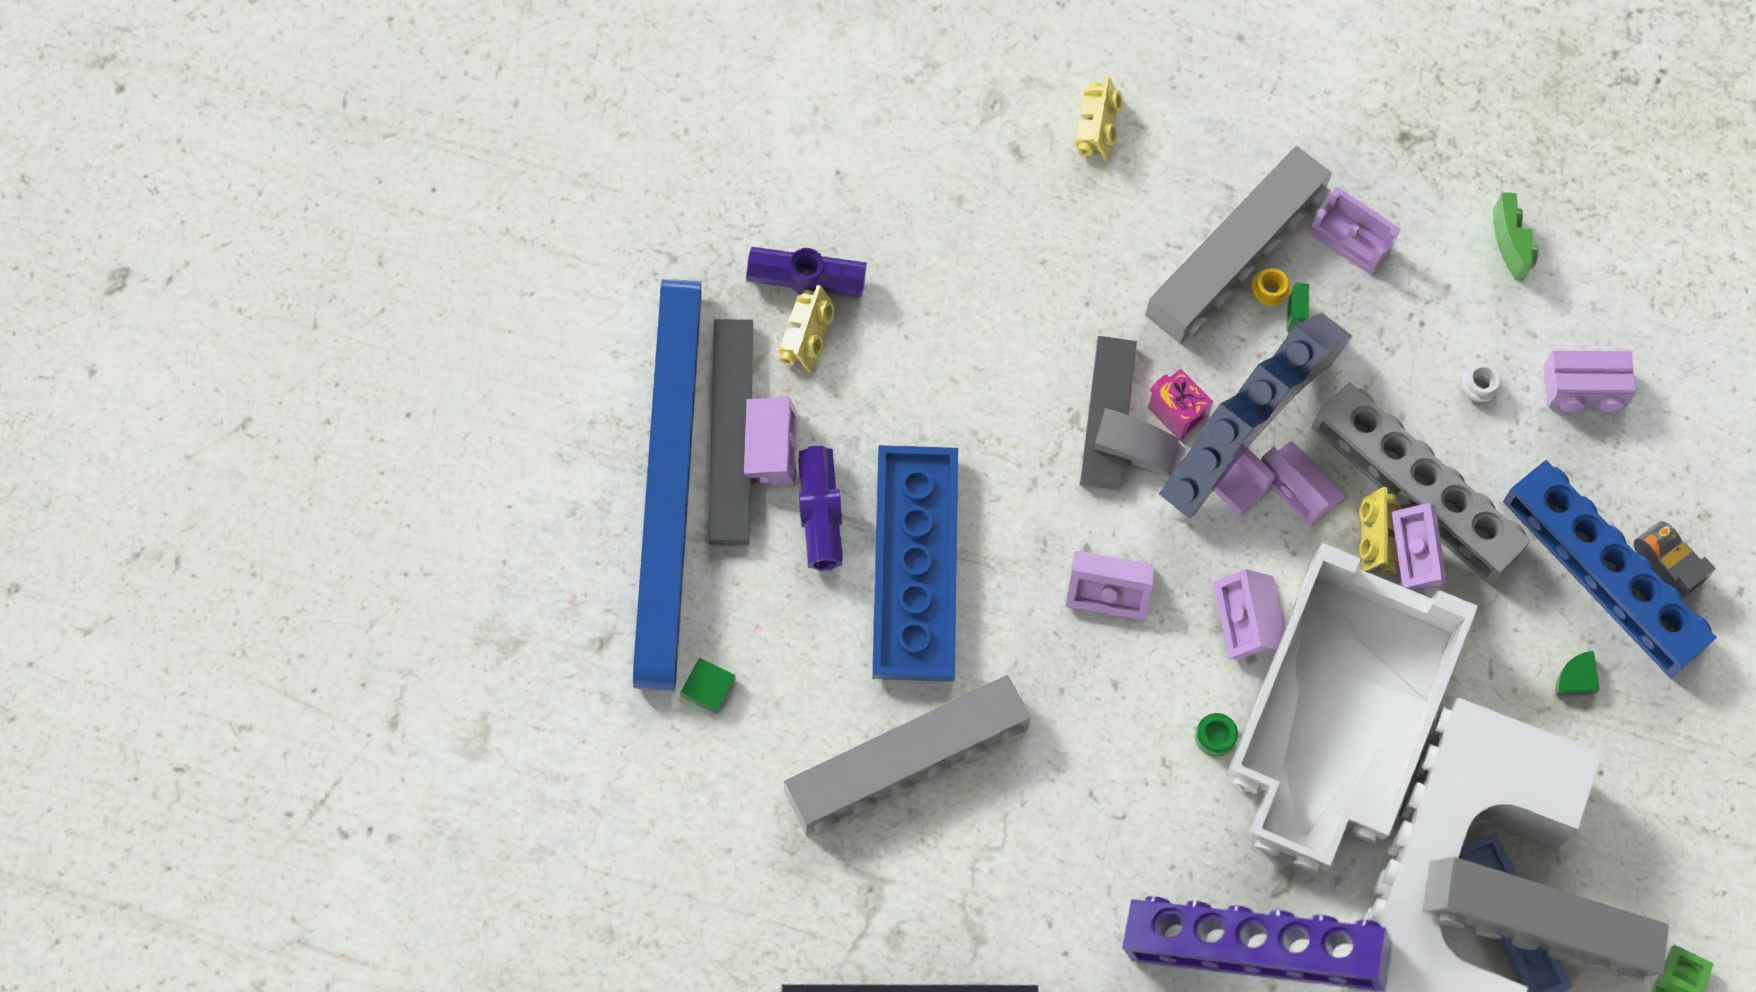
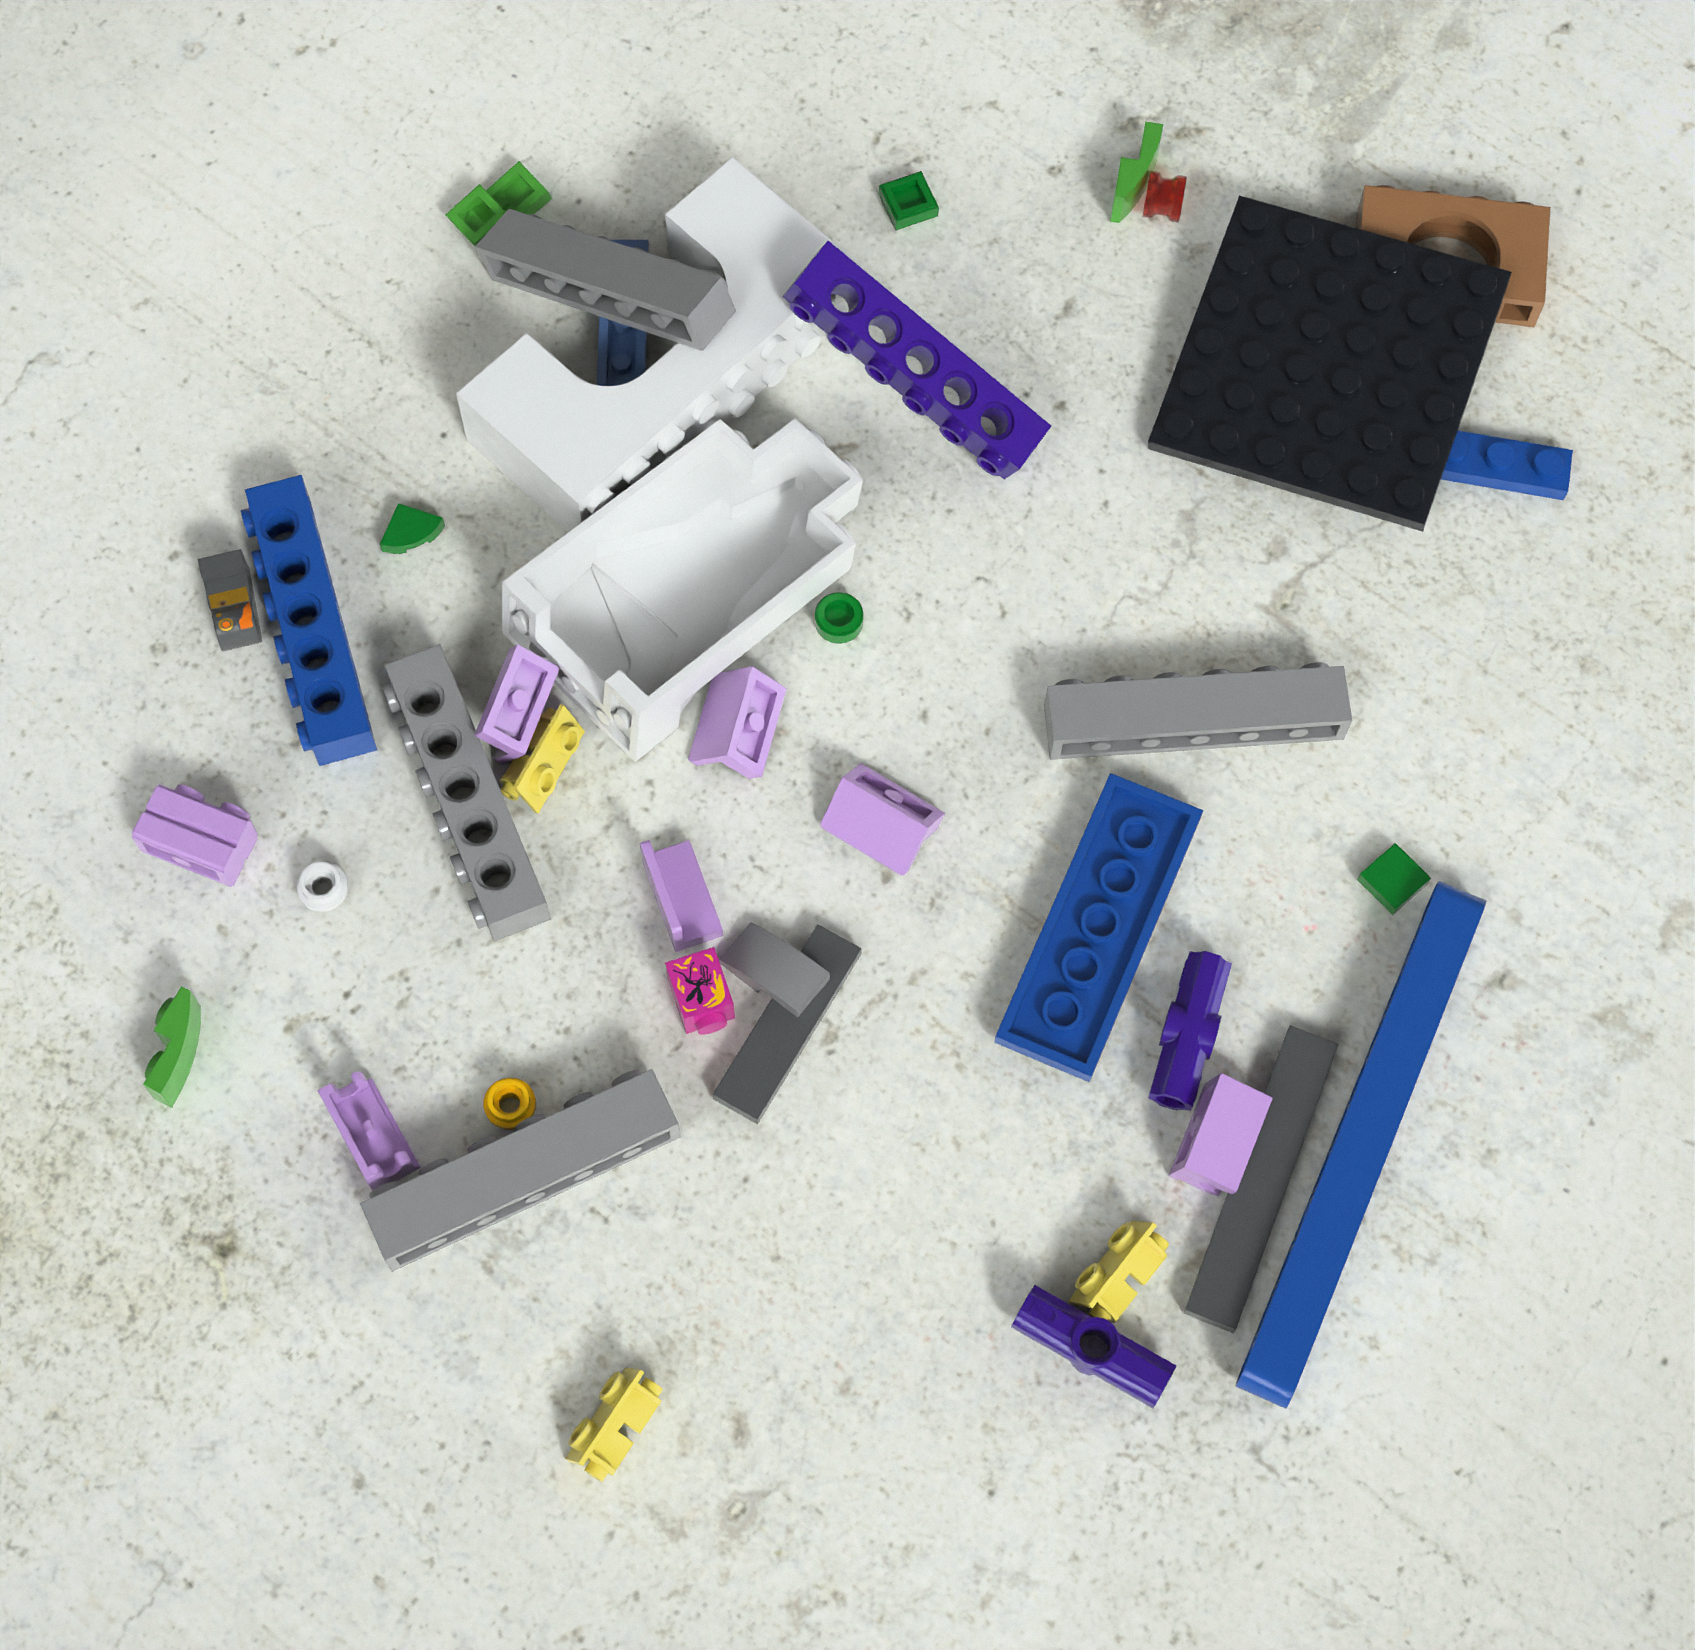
camera: 155 degrees left, 0 degrees up
arch [1159,313,1353,519] -> none
lavender panel [1261,441,1345,528] -> none
green tile [1286,283,1309,334] -> none

